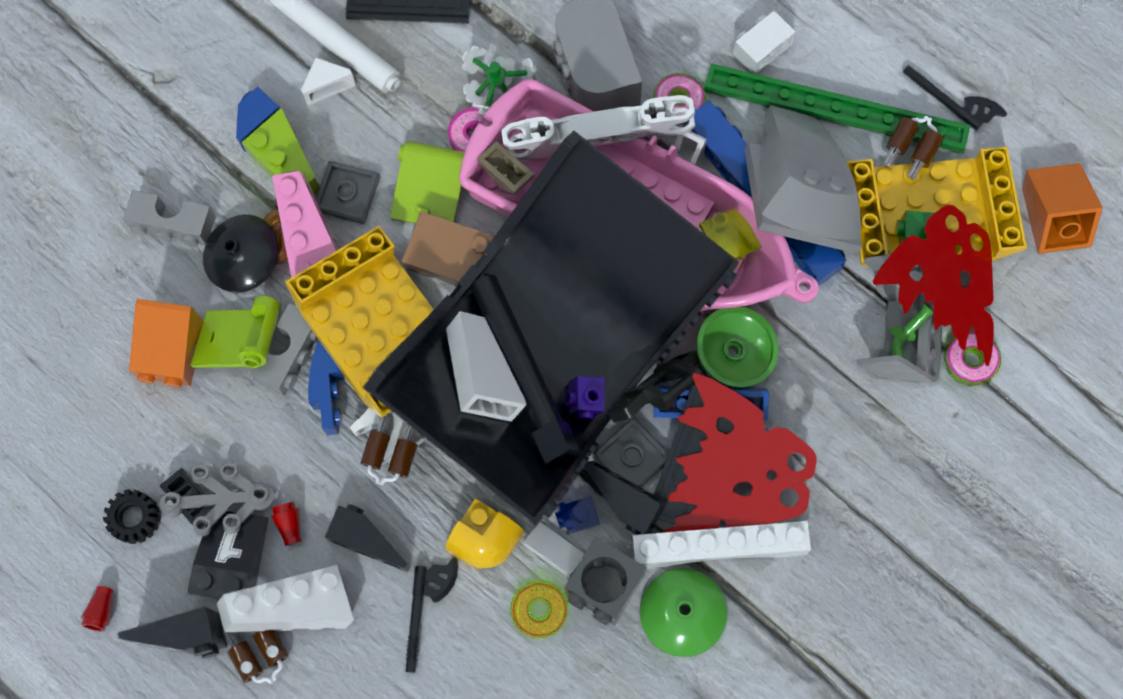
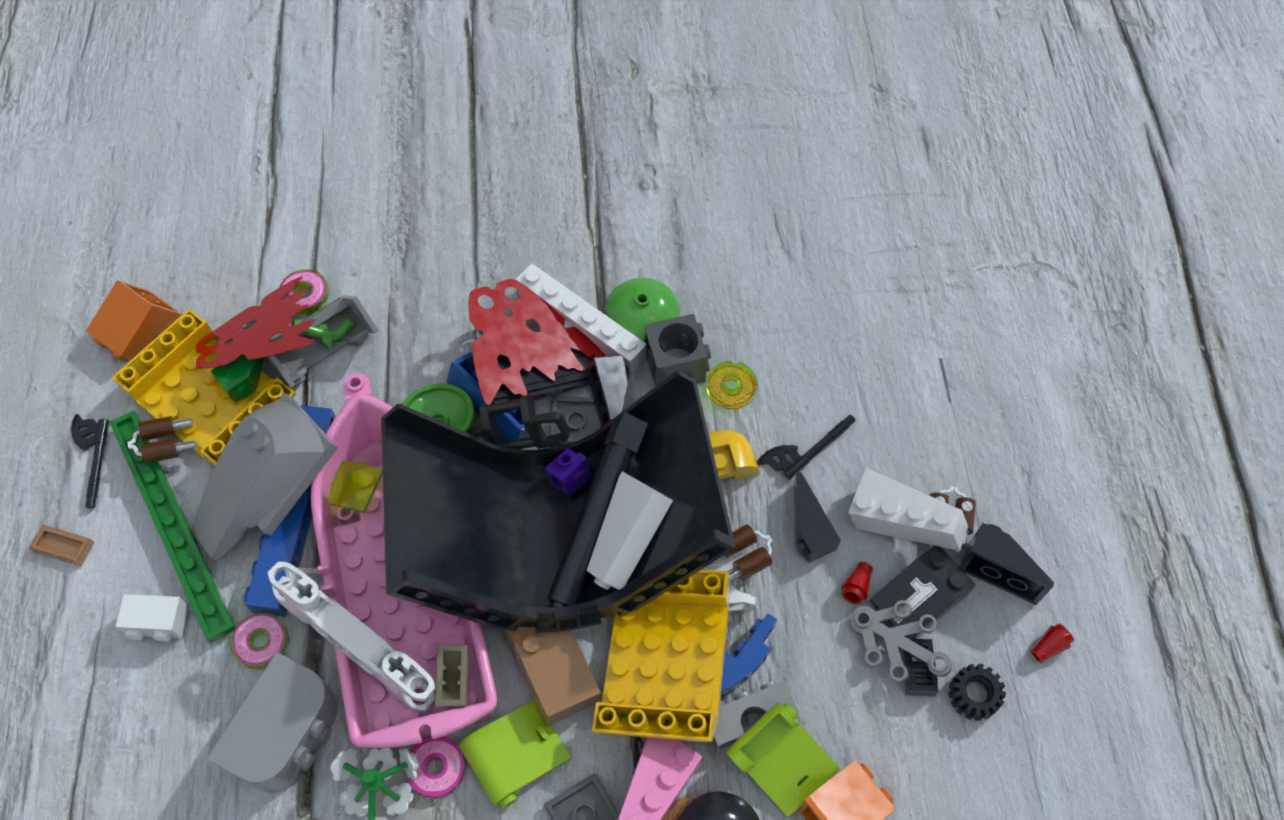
camera: 140 degrees left, 10 degrees down
none -> medium nougat tile [29,525,94,567]

